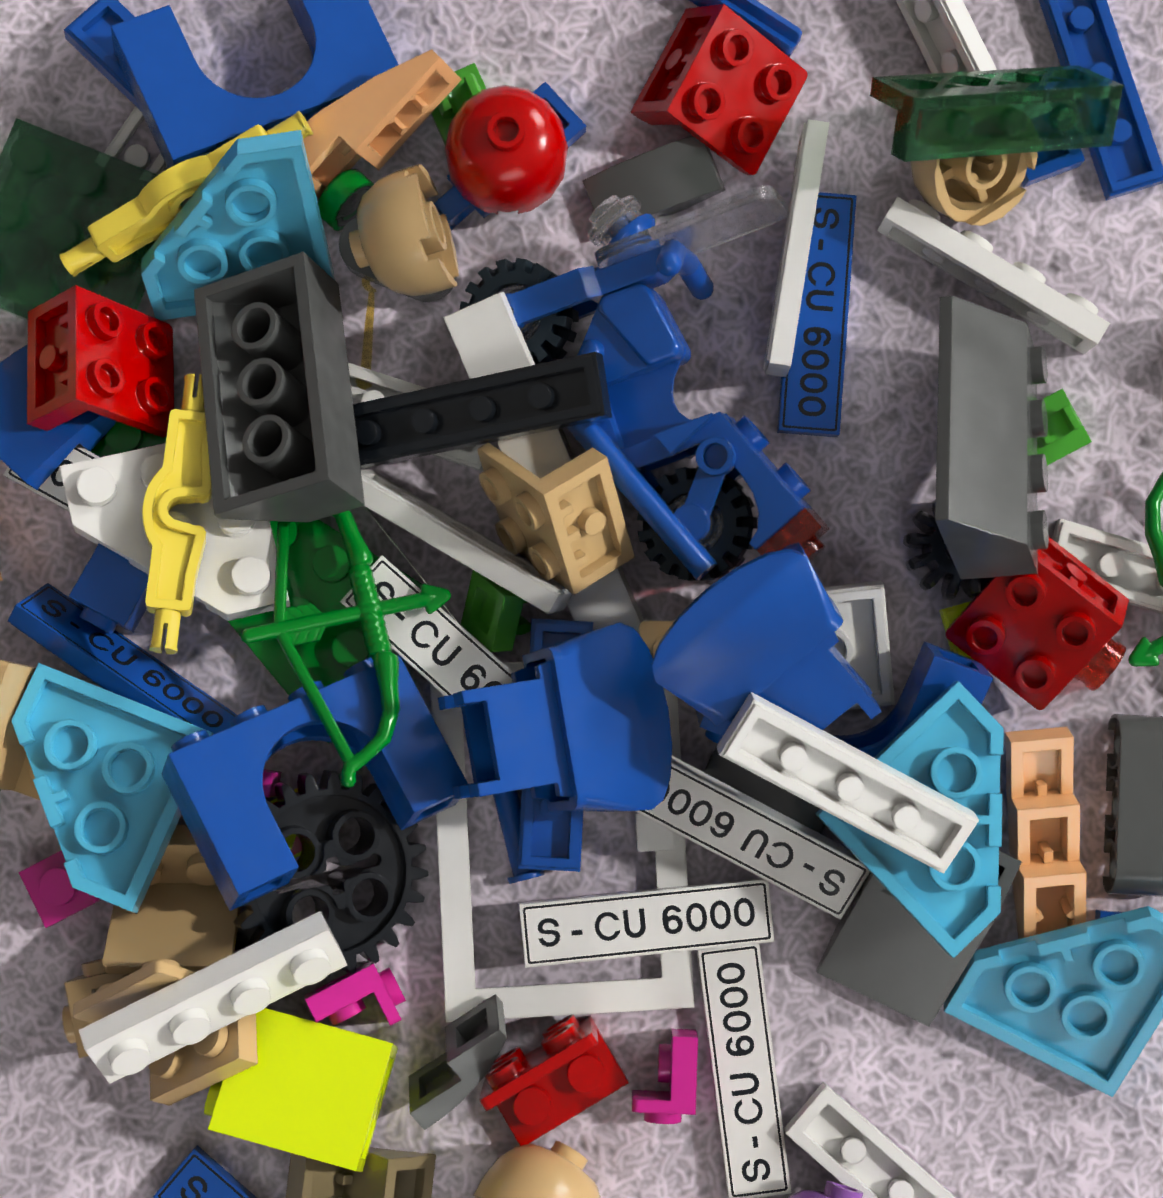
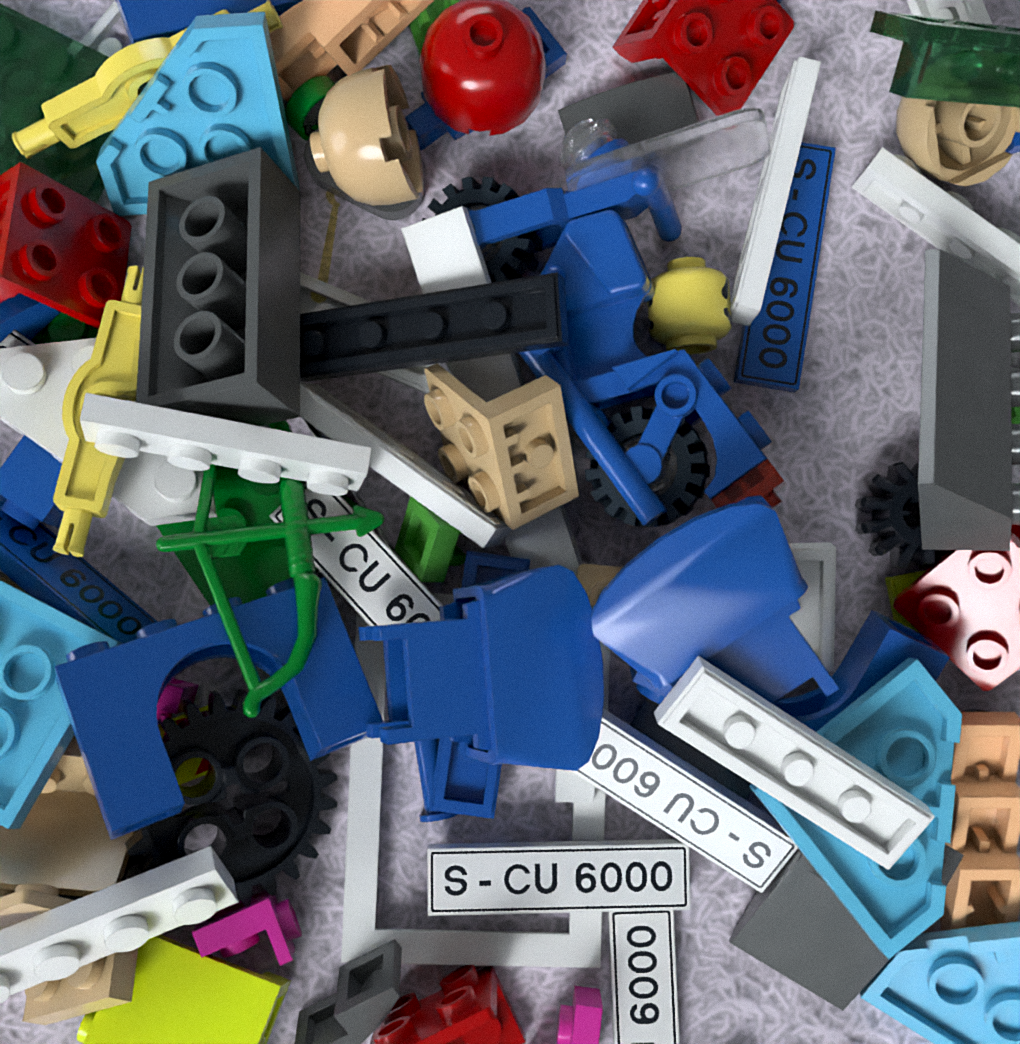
camera: 10 degrees right, 0 degrees up
none -> white plate [80,393,371,496]
none -> light yellow head [647,257,732,355]

